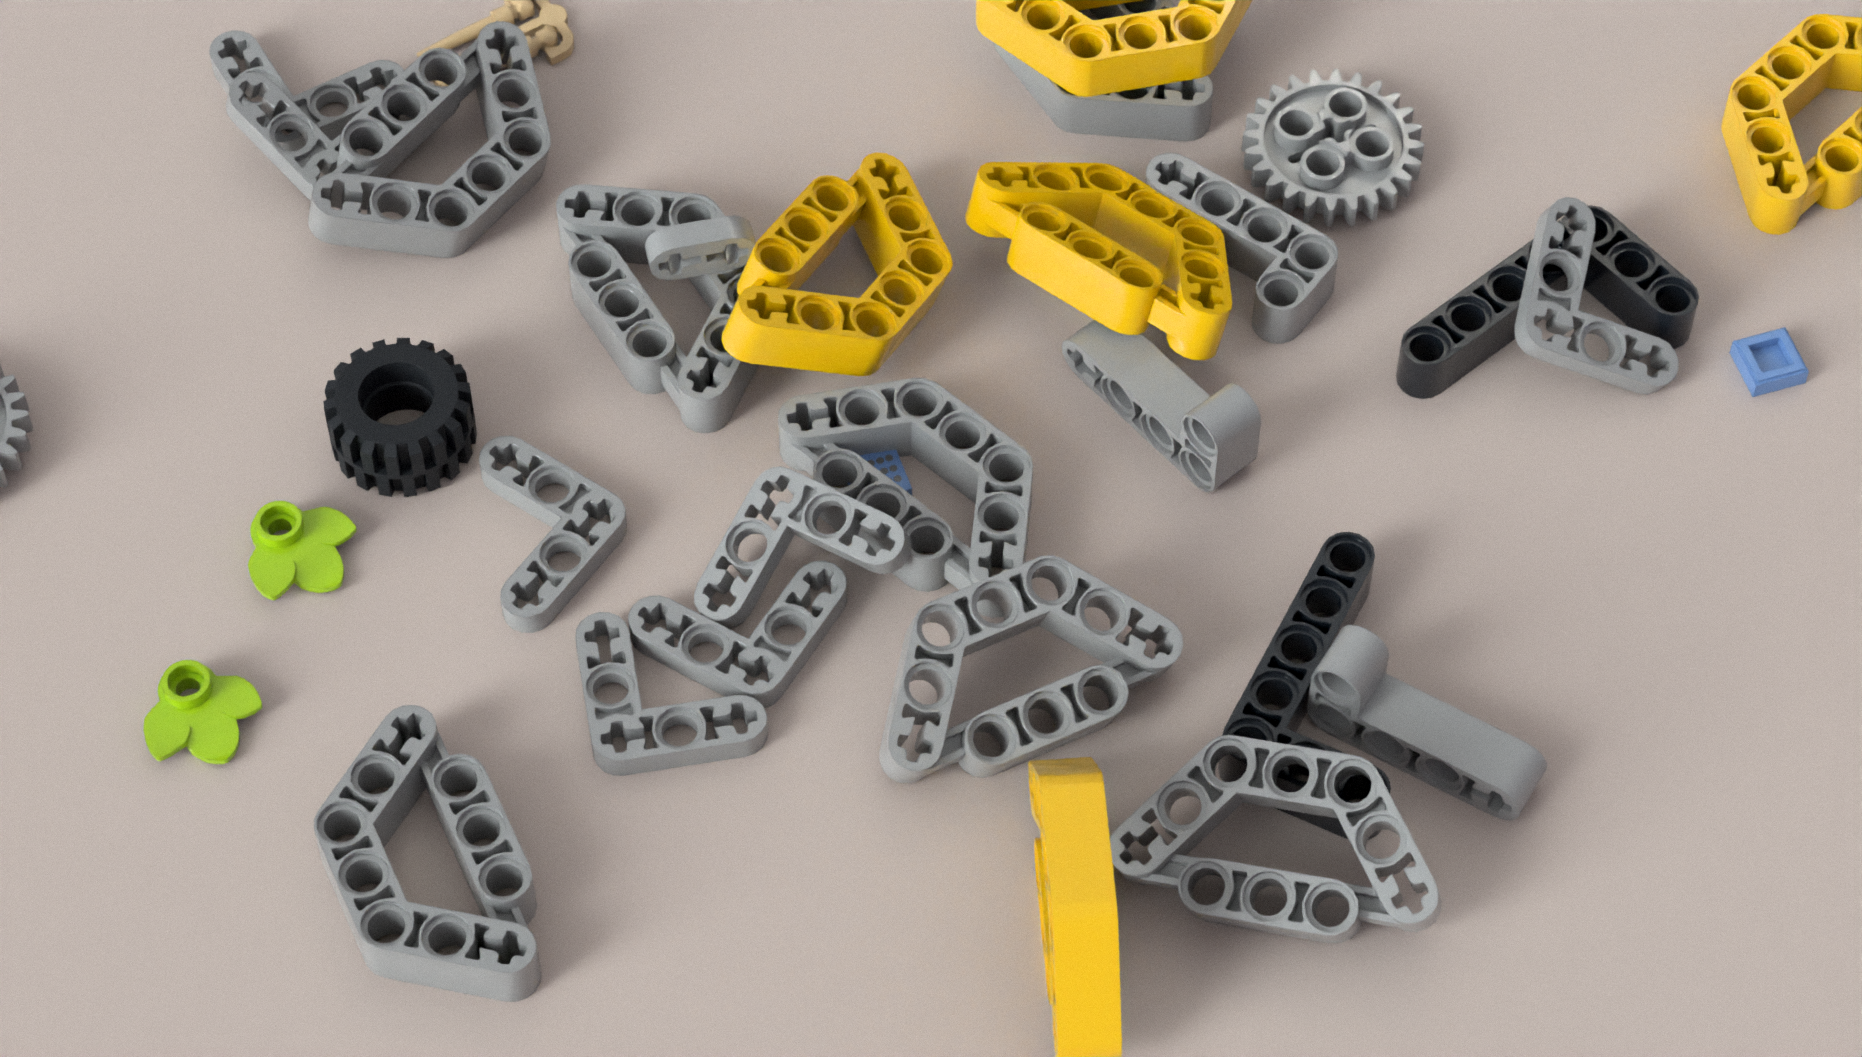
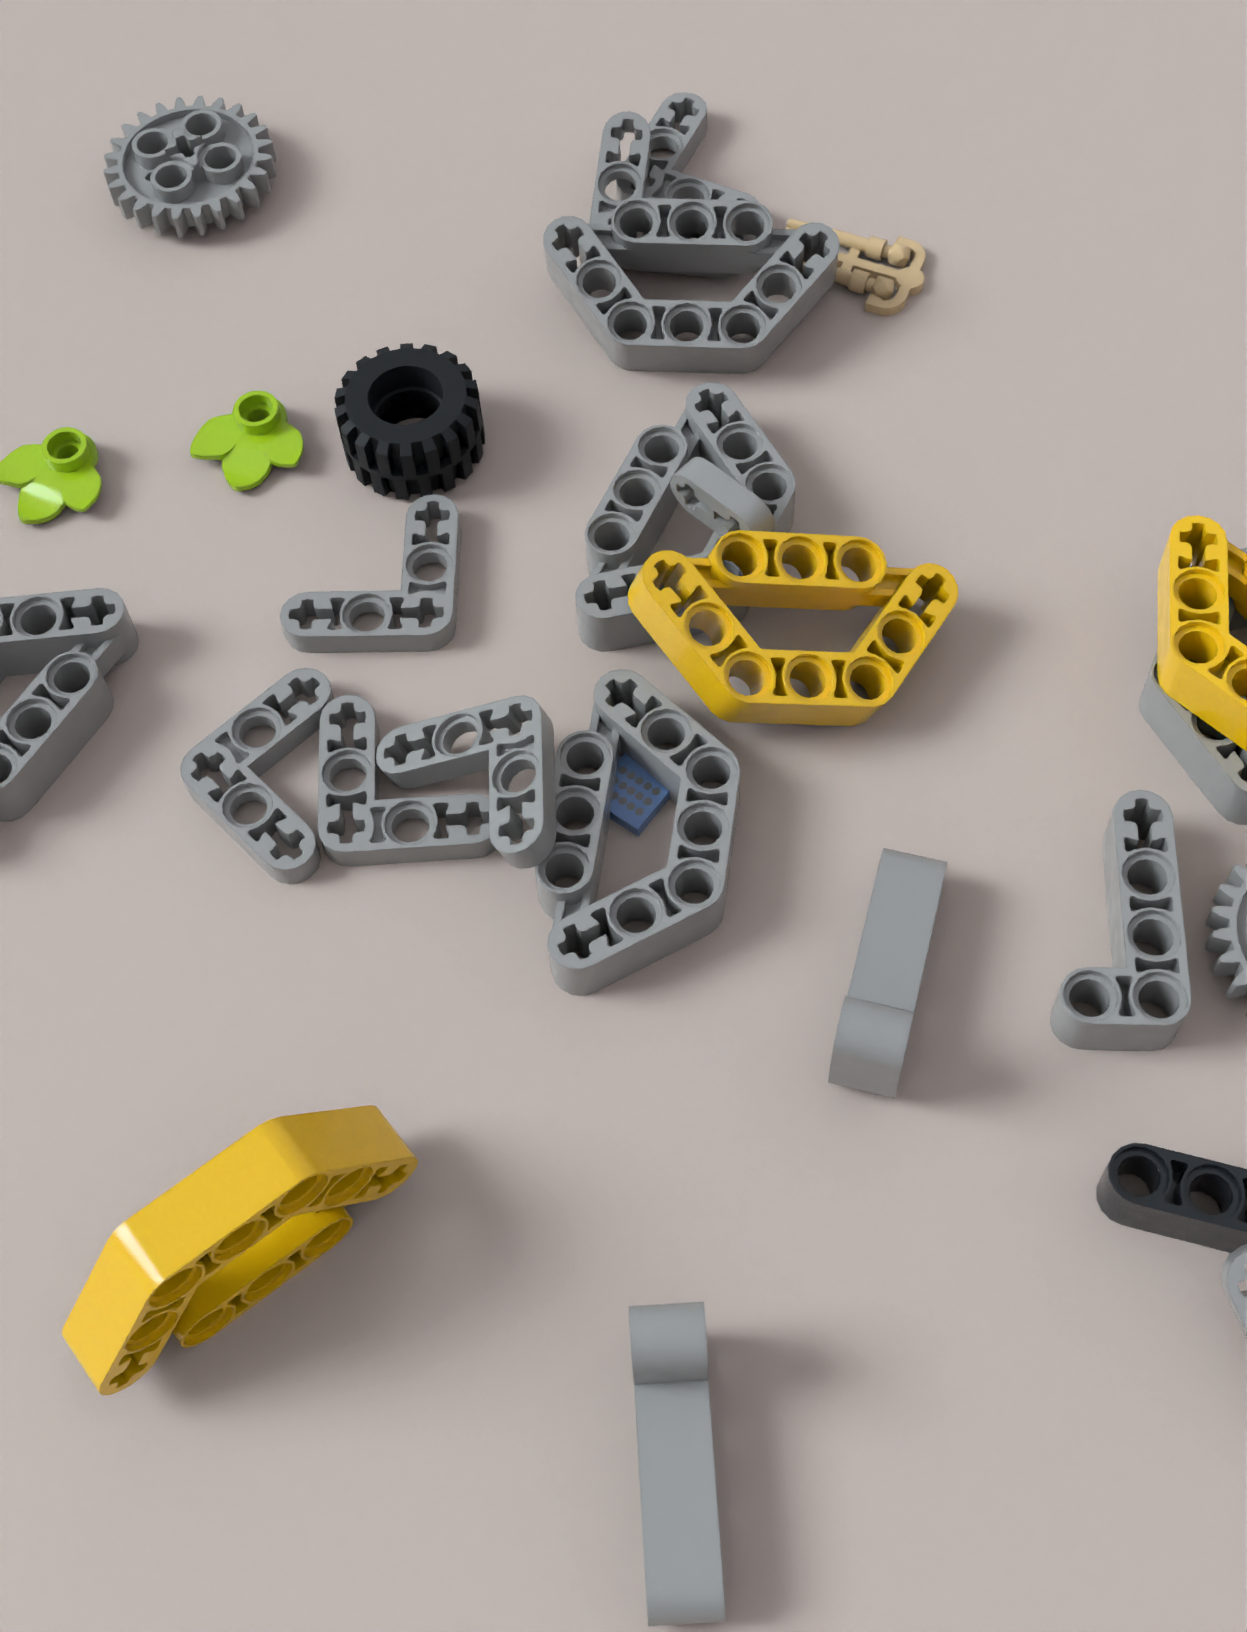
camera: 60 degrees right, 5 degrees up
light grey piece [879,555,1183,783] -> none
yellow piece [965,162,1233,360] -> none
light grey piece [1110,735,1442,943] -> none
black beam [1218,532,1391,840] -> none

